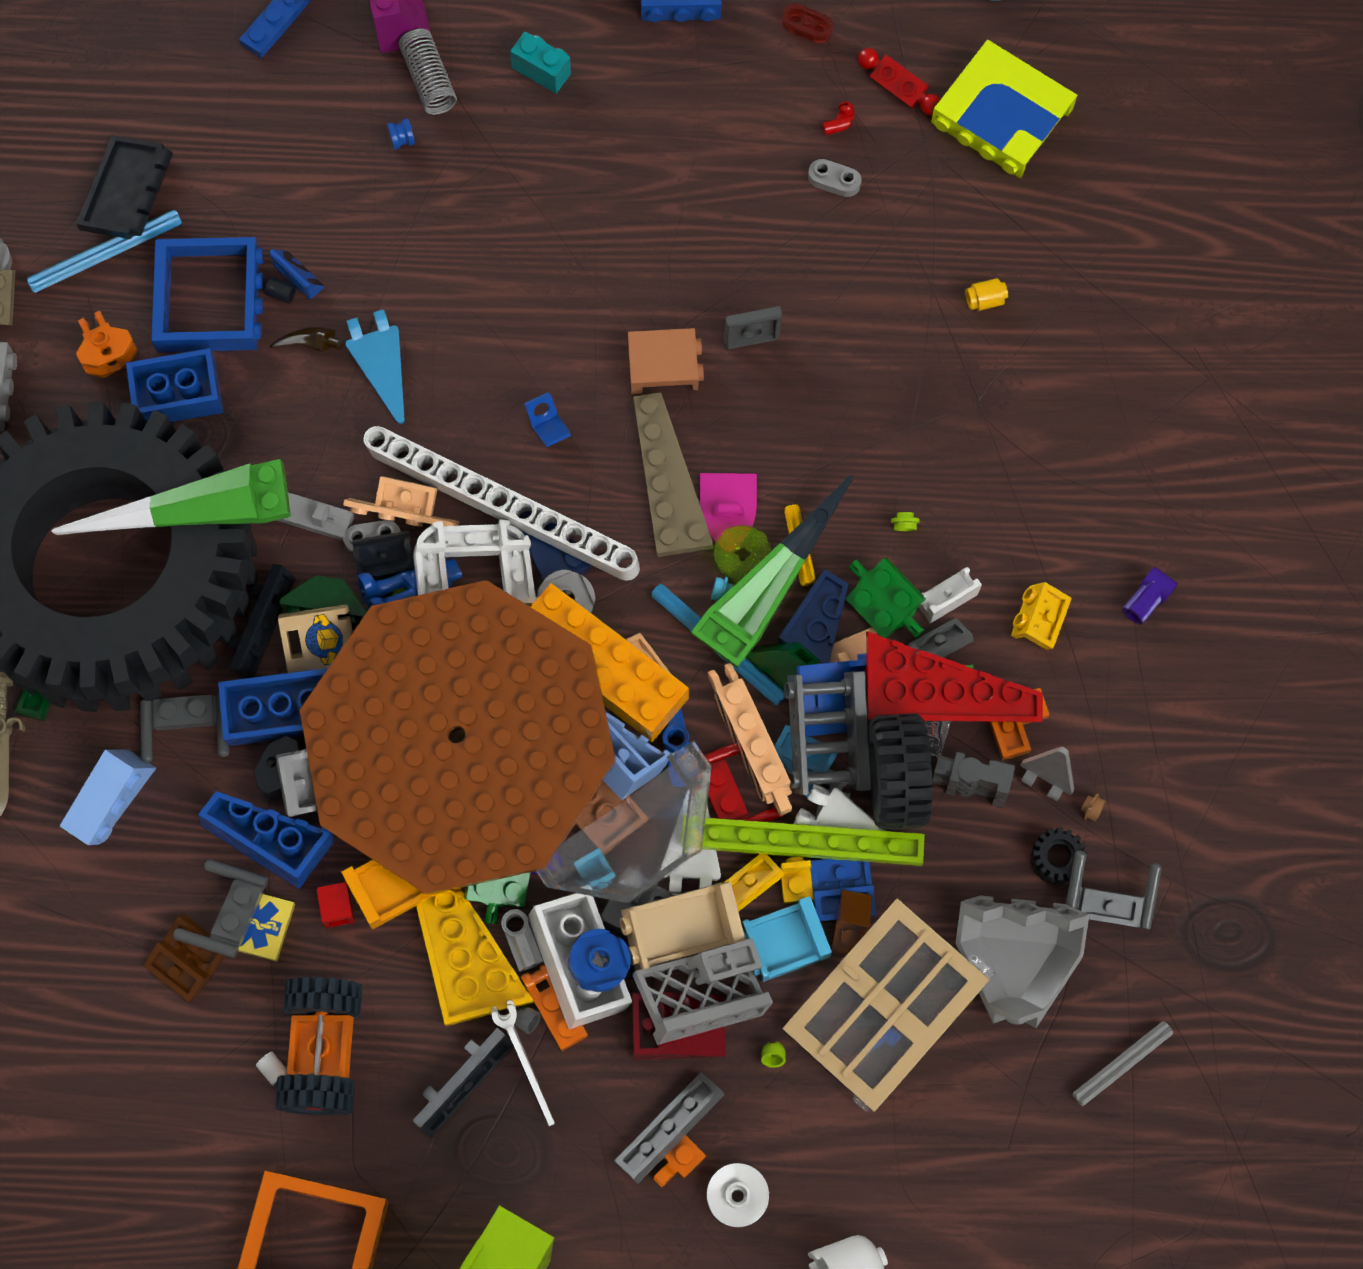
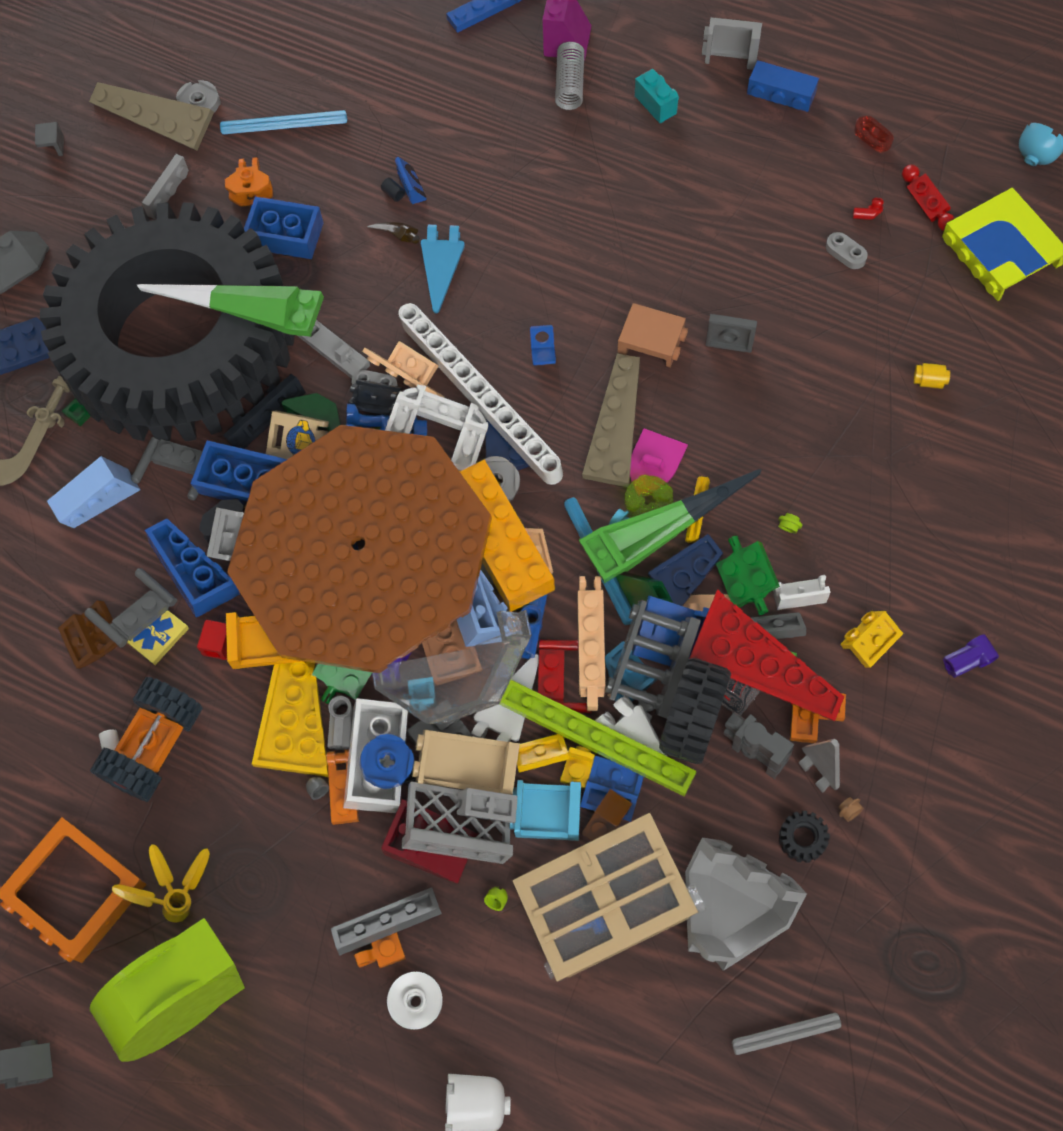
camera: 30 degrees right, 5 degrees down
black hinge [77,135,173,239] -> none
blue window [151,237,264,352] -> none
blue wheel [387,118,415,150] -> none
black hinge [413,1028,514,1138] -> none
white flag [491,1000,555,1126] -> none
dark grey plate [1066,851,1162,929] -> none
none -> yellow plant [112,844,210,923]

